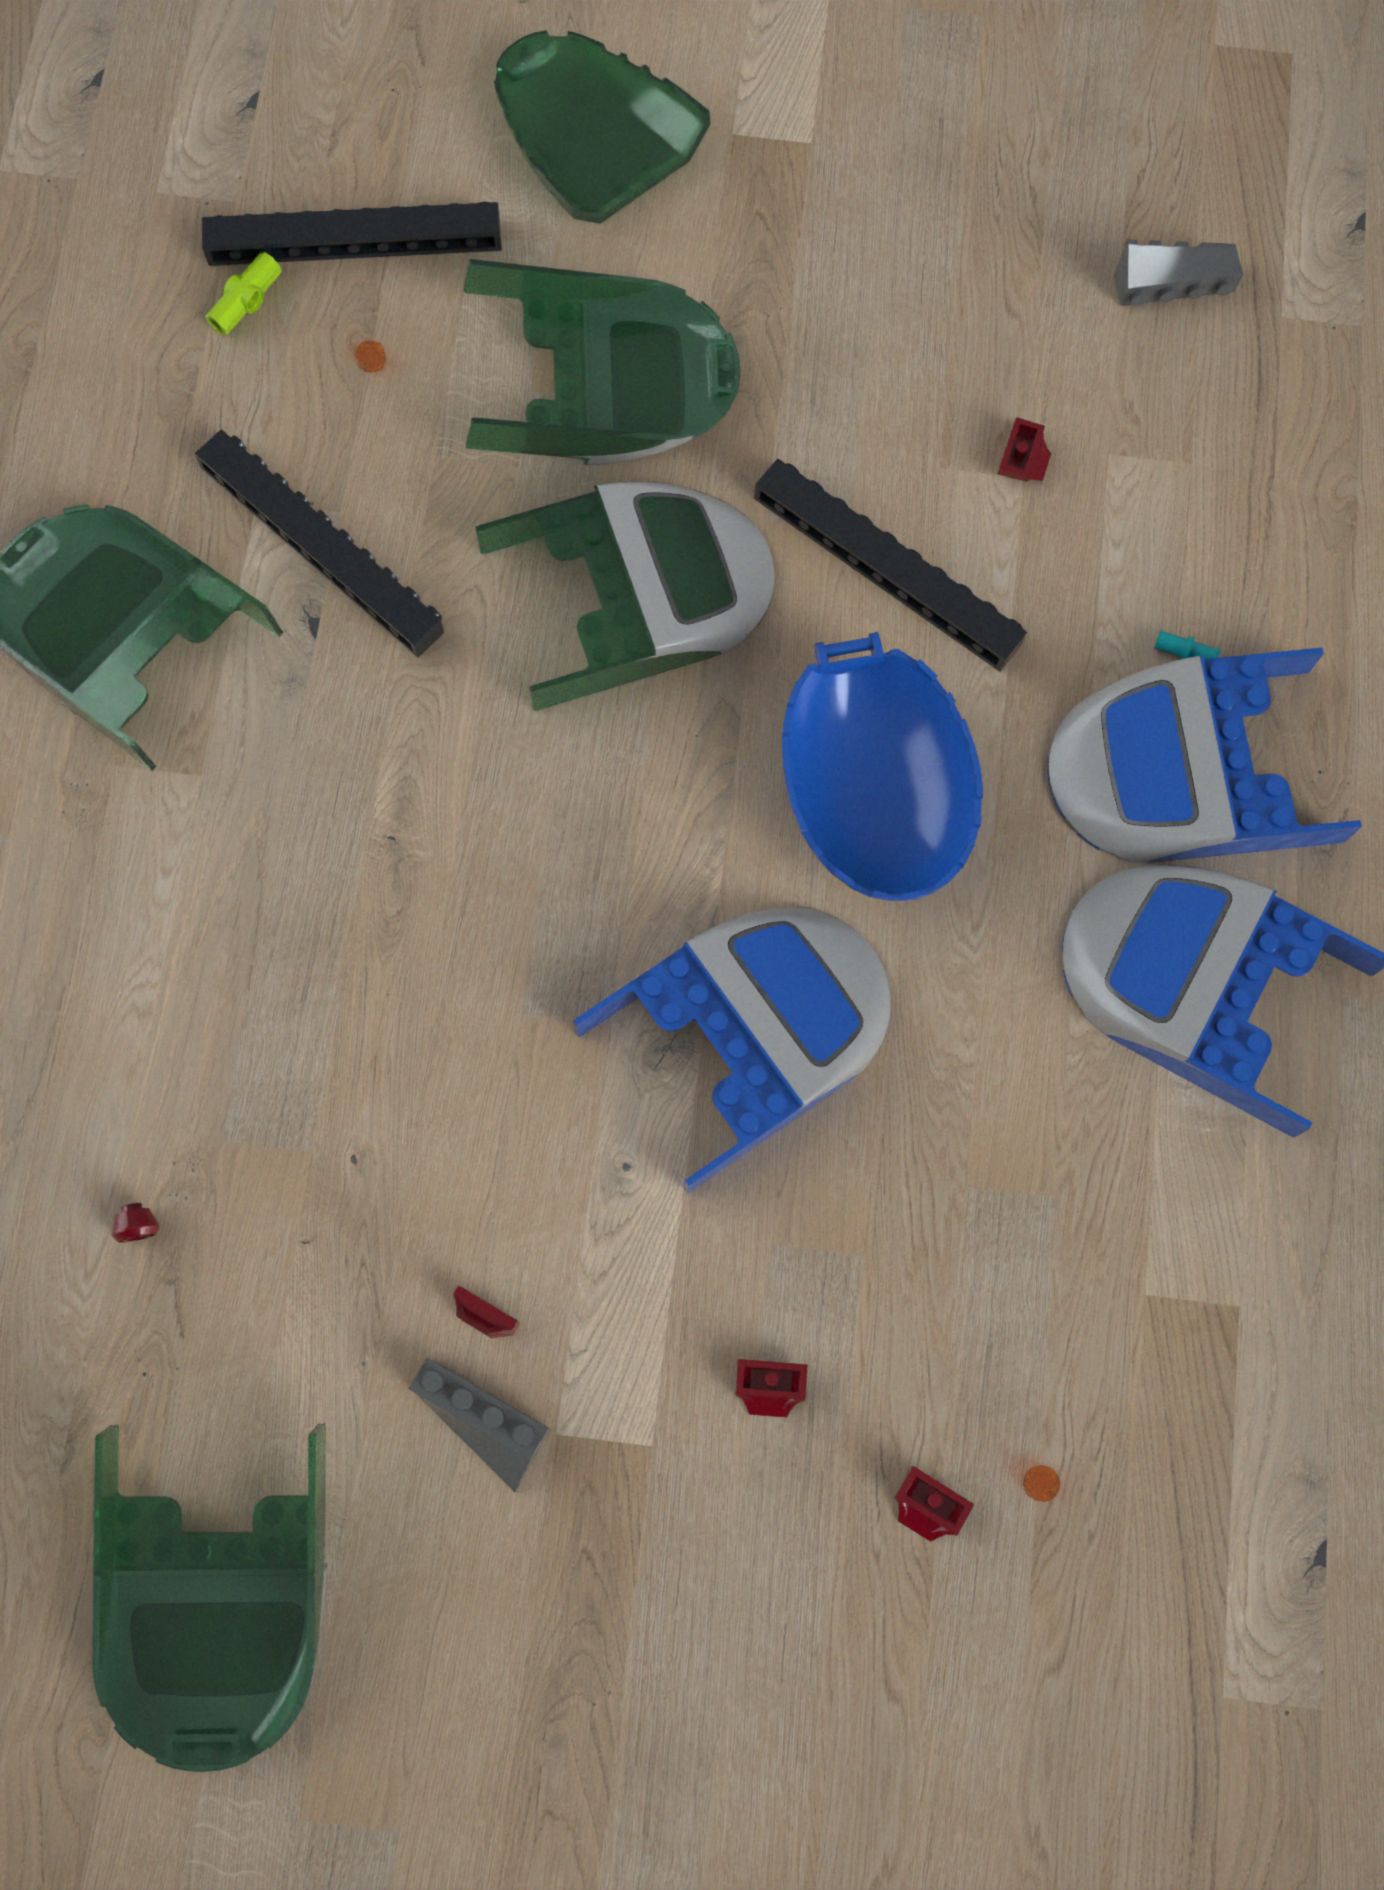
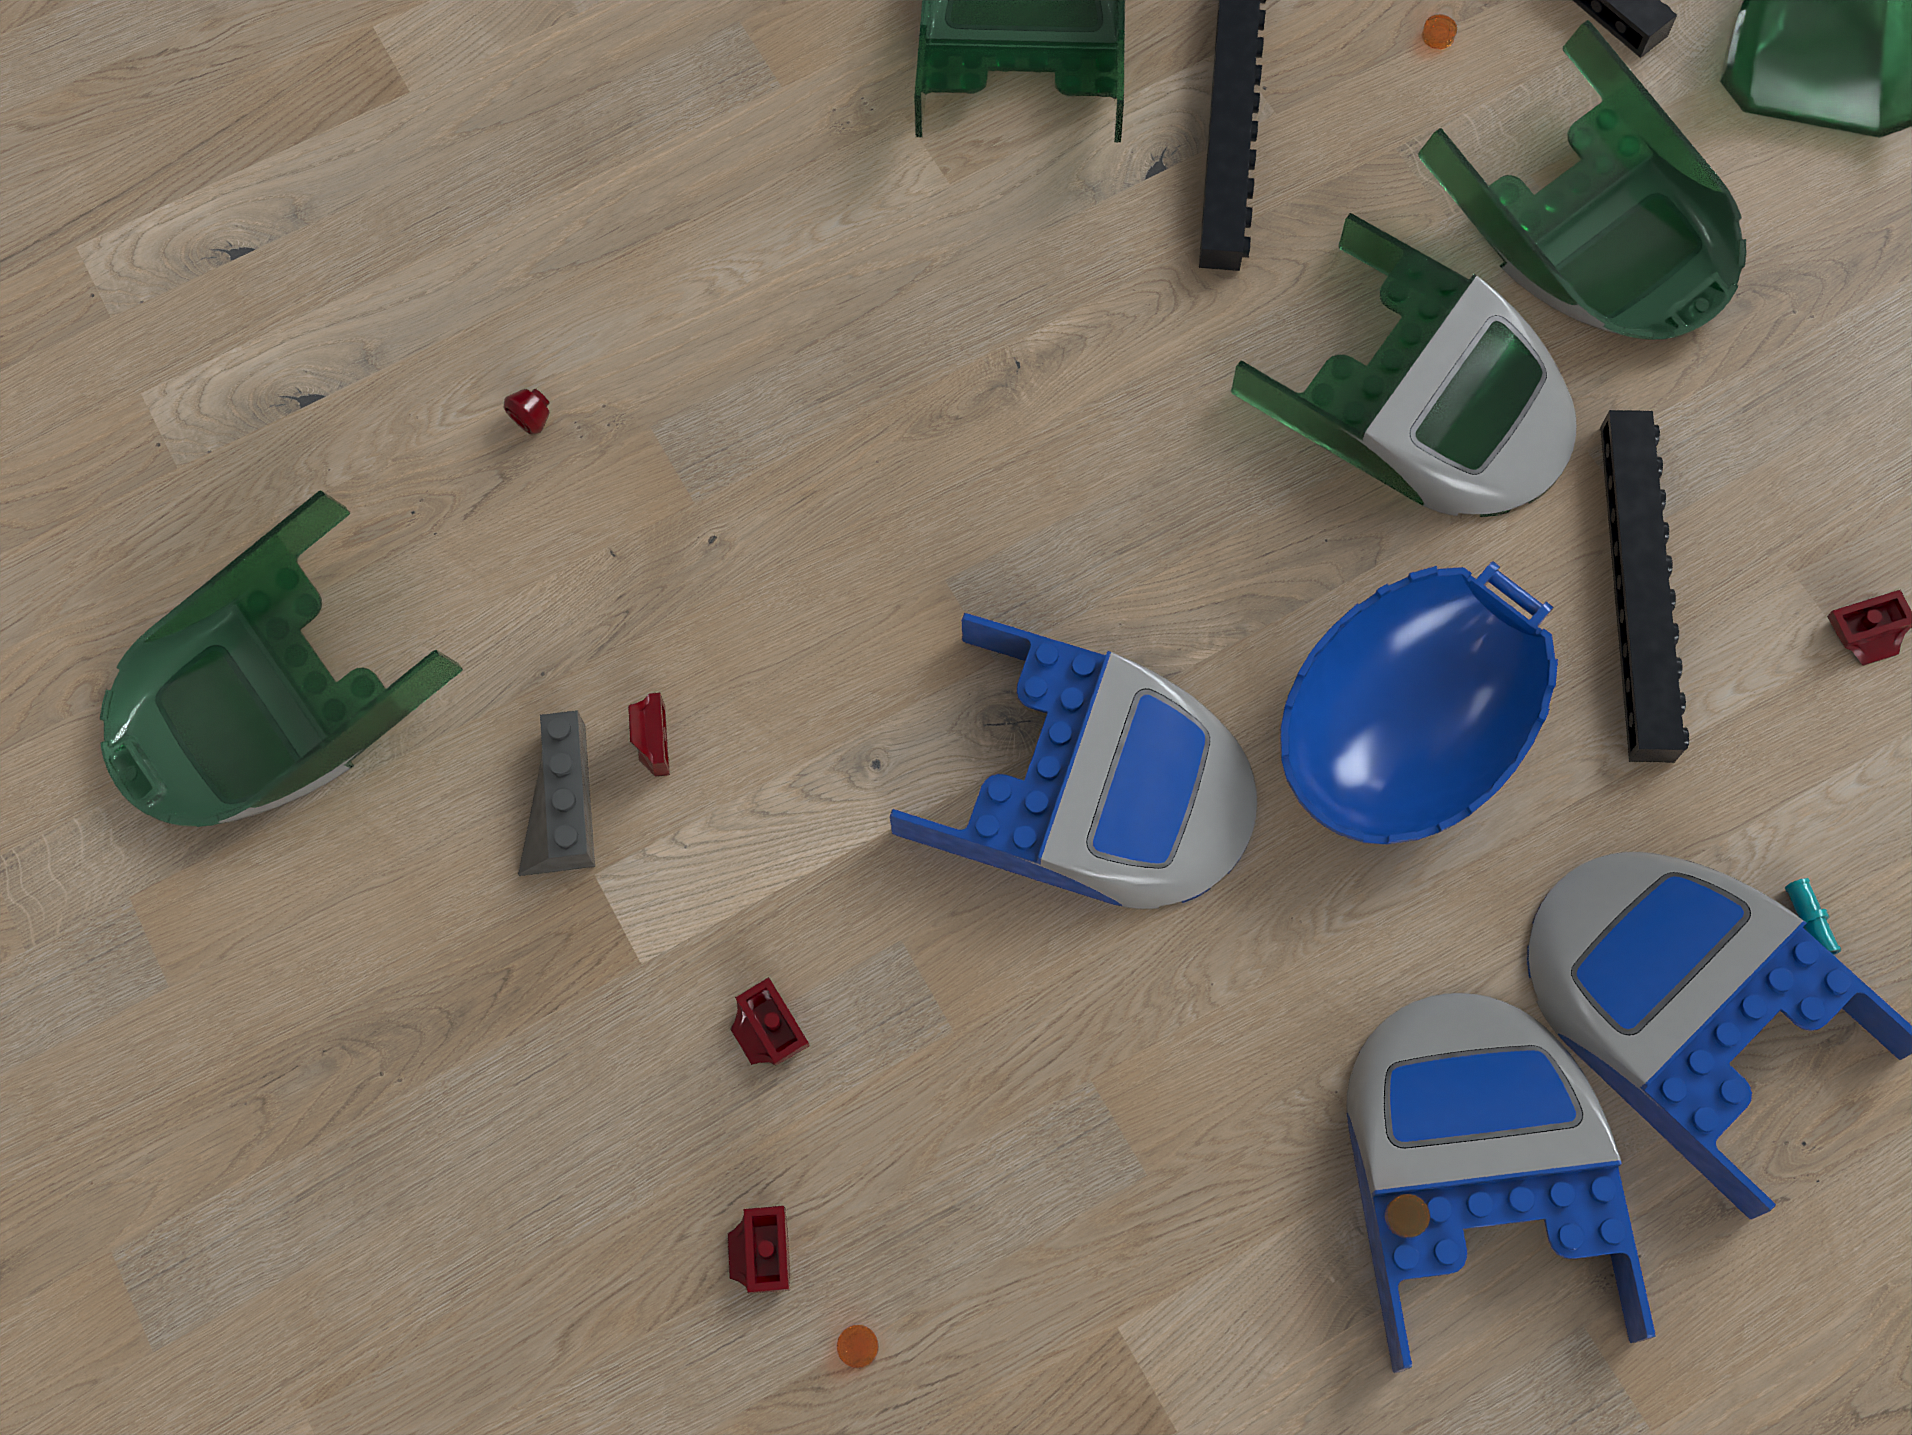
camera: 60 degrees right, 5 degrees down
none -> clear orange tile [1385,1194,1430,1238]

